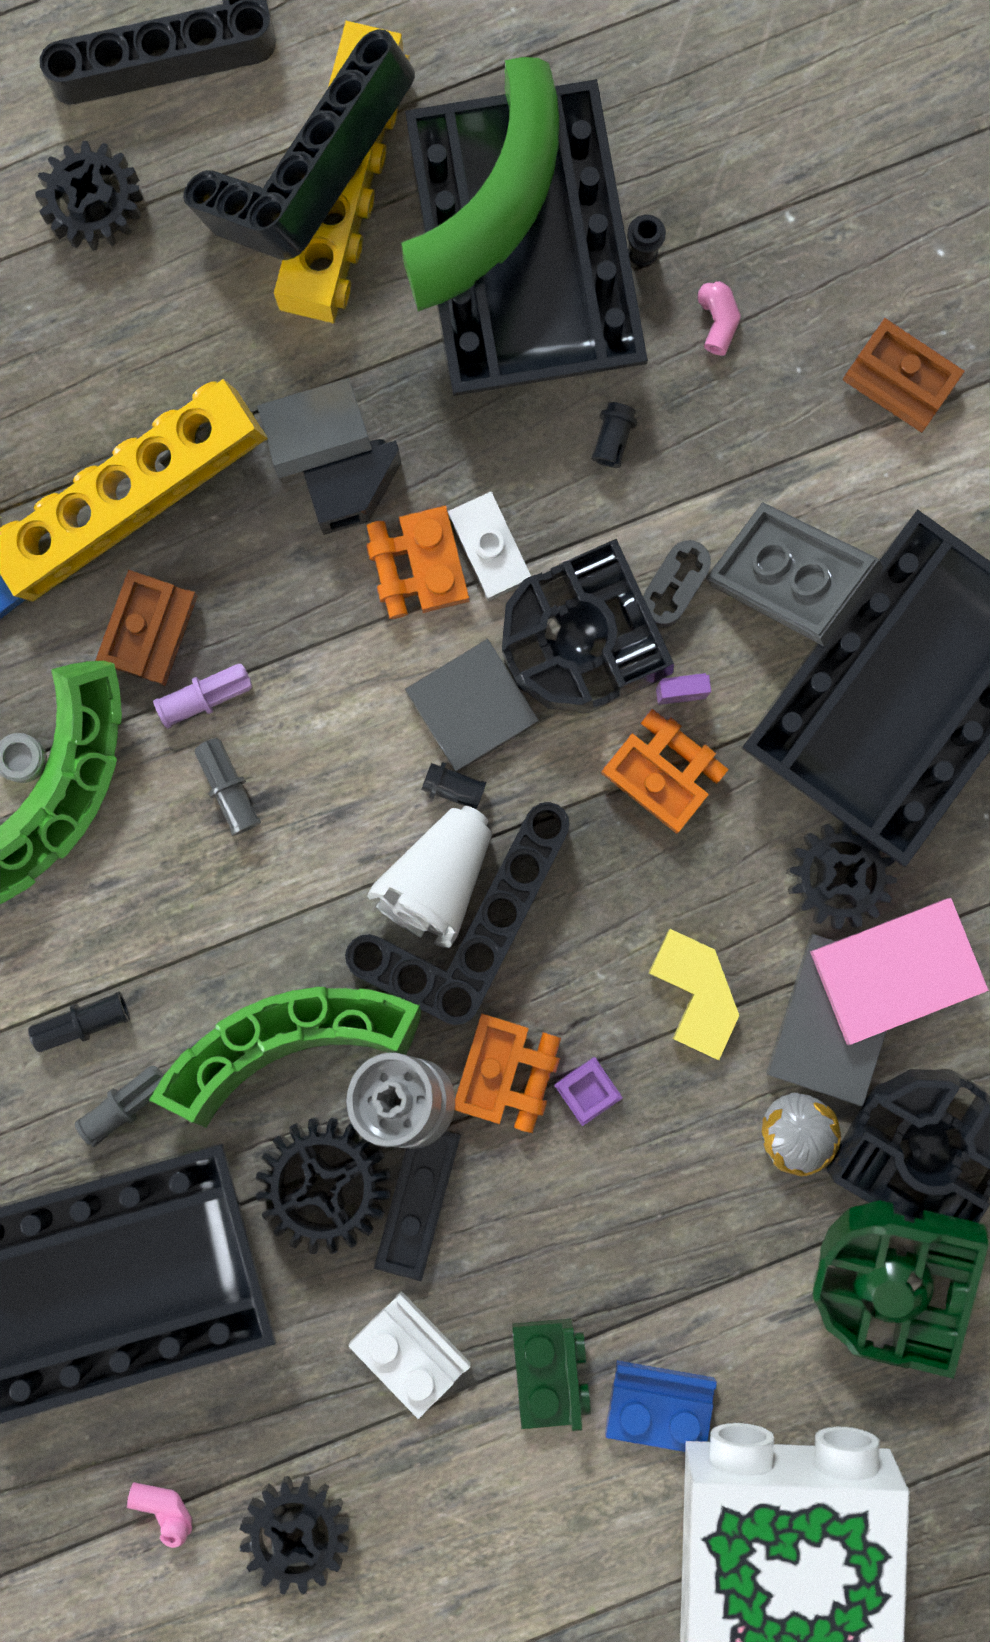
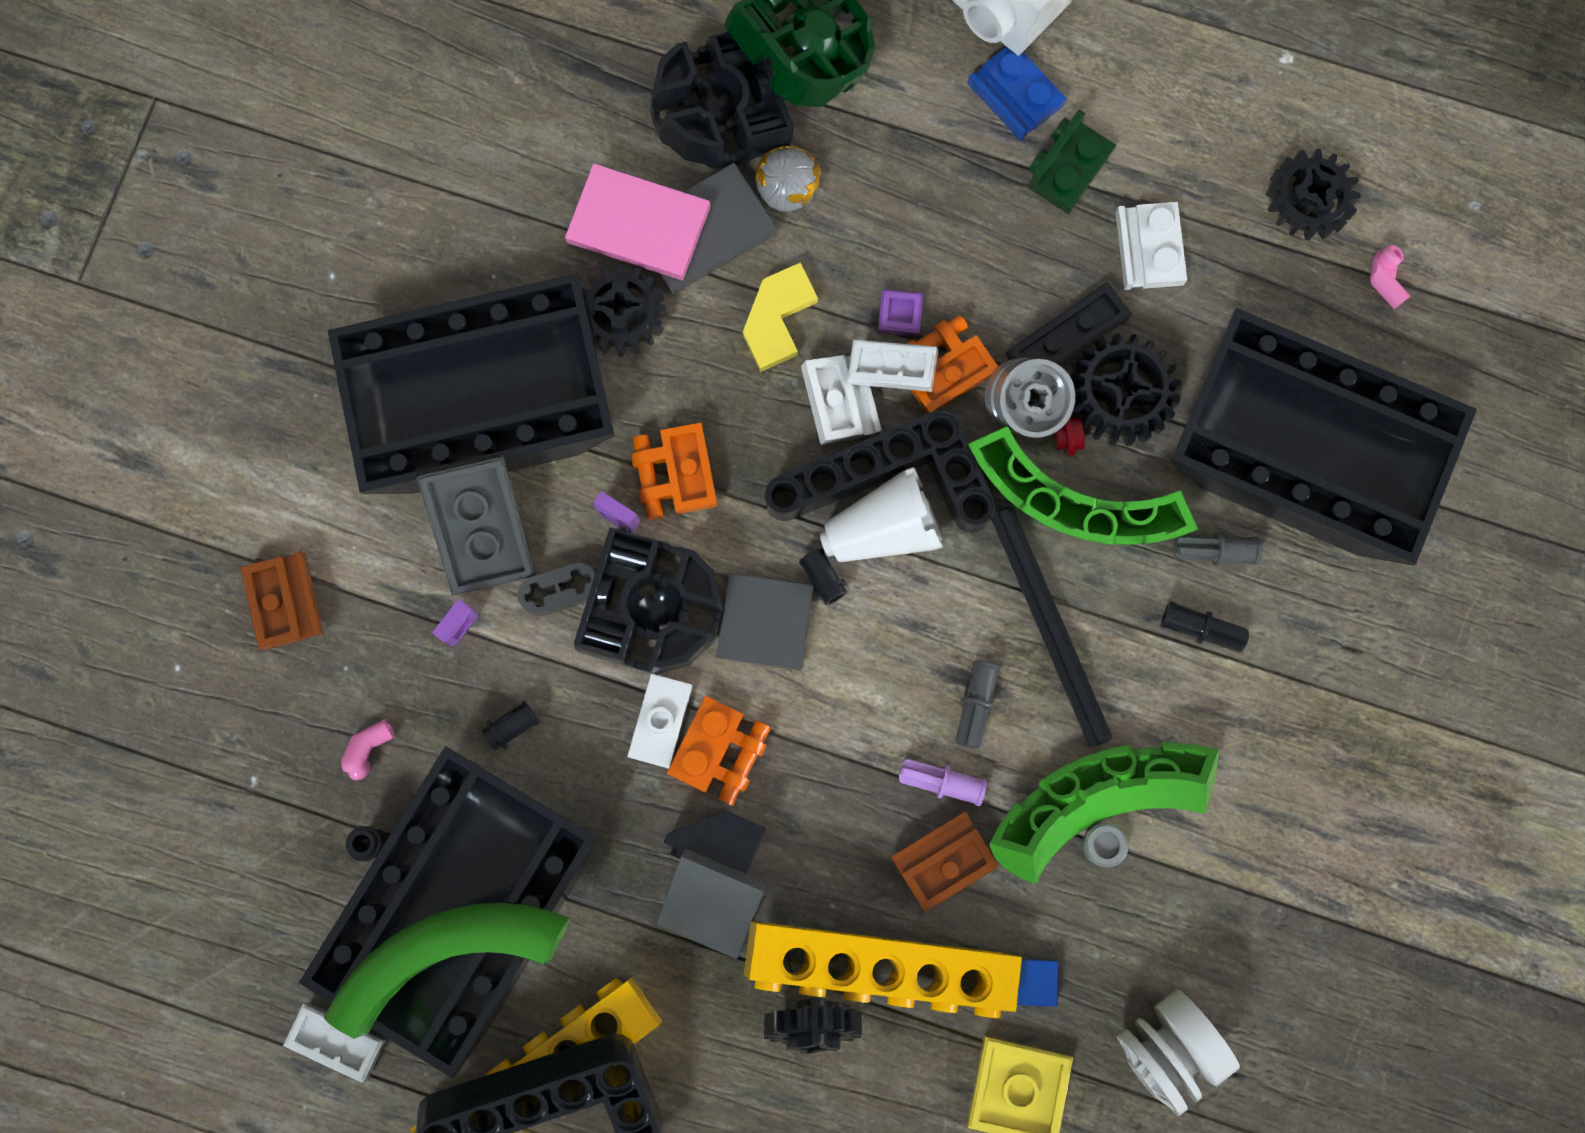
camera: 140 degrees left, 5 degrees down
none -> white plate [283,1002,387,1083]
none -> medium lavender tile [432,599,479,647]
none -> black gear [764,998,862,1054]
none -> white plate [801,355,882,445]
none -> white plate [847,339,938,392]
none -> black axle [991,506,1112,747]
none -> dark red plate [1052,417,1085,457]

